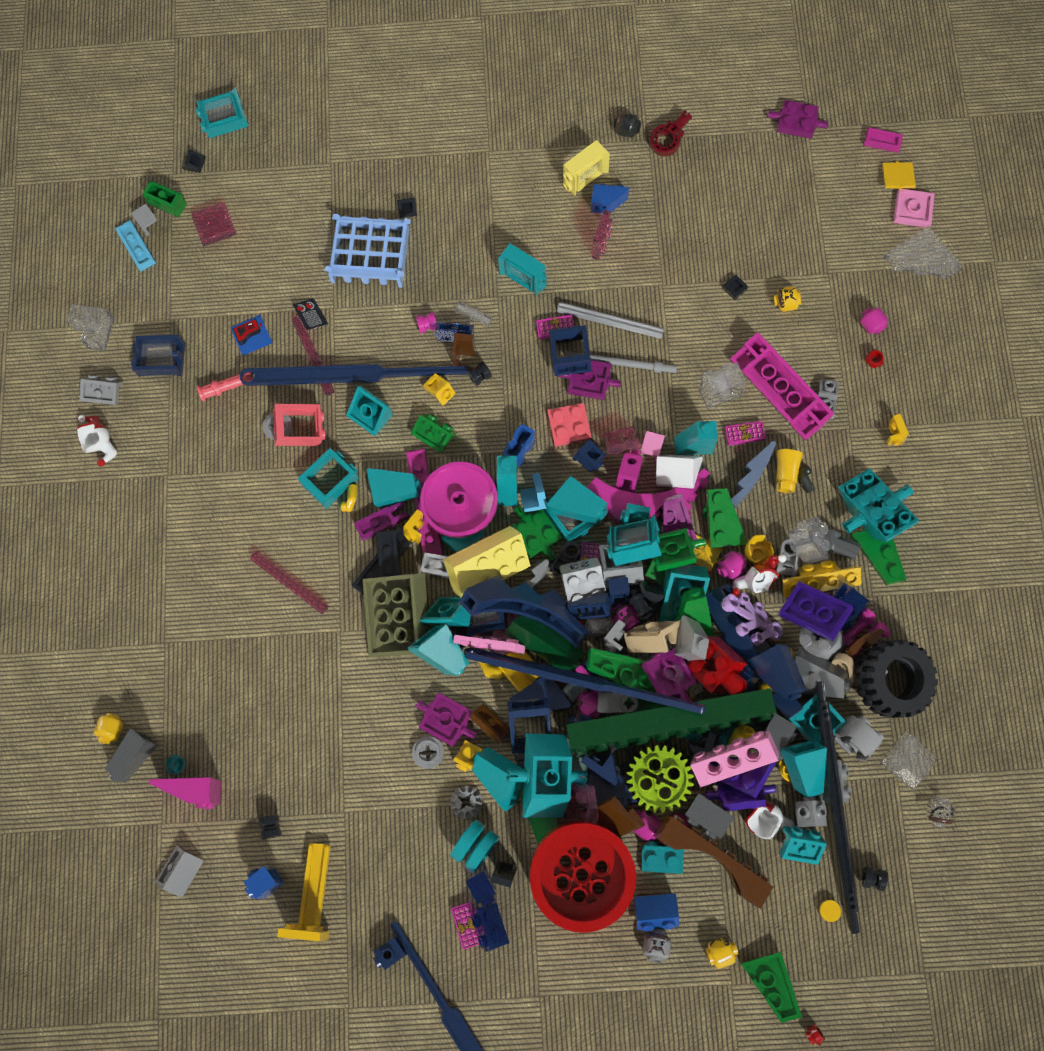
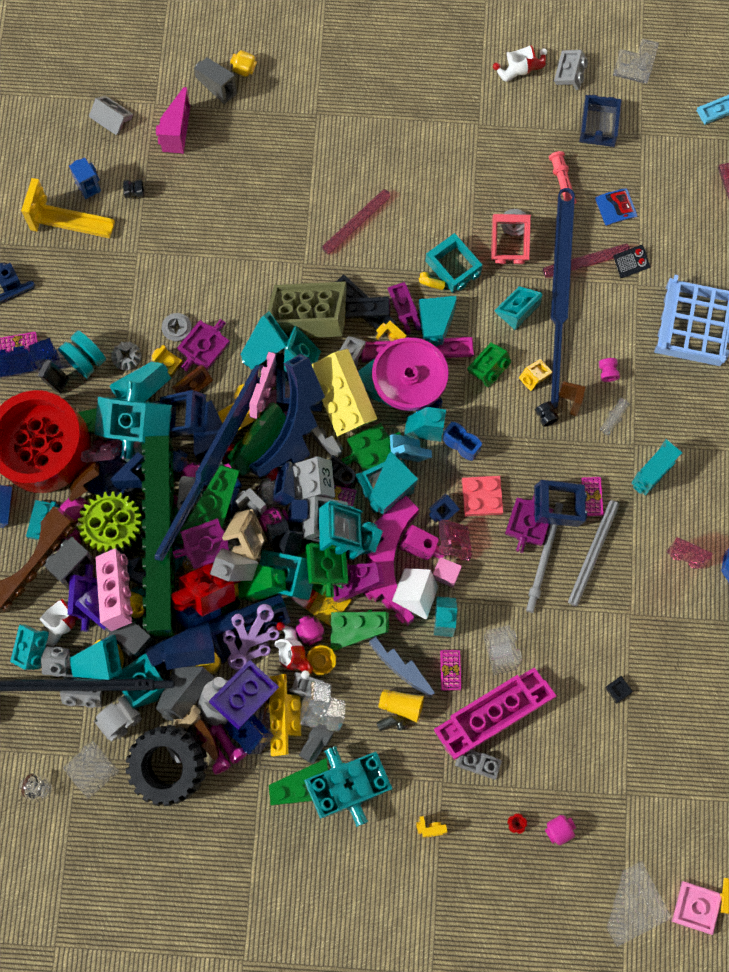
camera: 90 degrees right, 0 degrees up
teal plate [166,755,185,775] -> none
clear blue bracket [435,322,475,342] -> none
yellow head [774,286,801,312] -> none

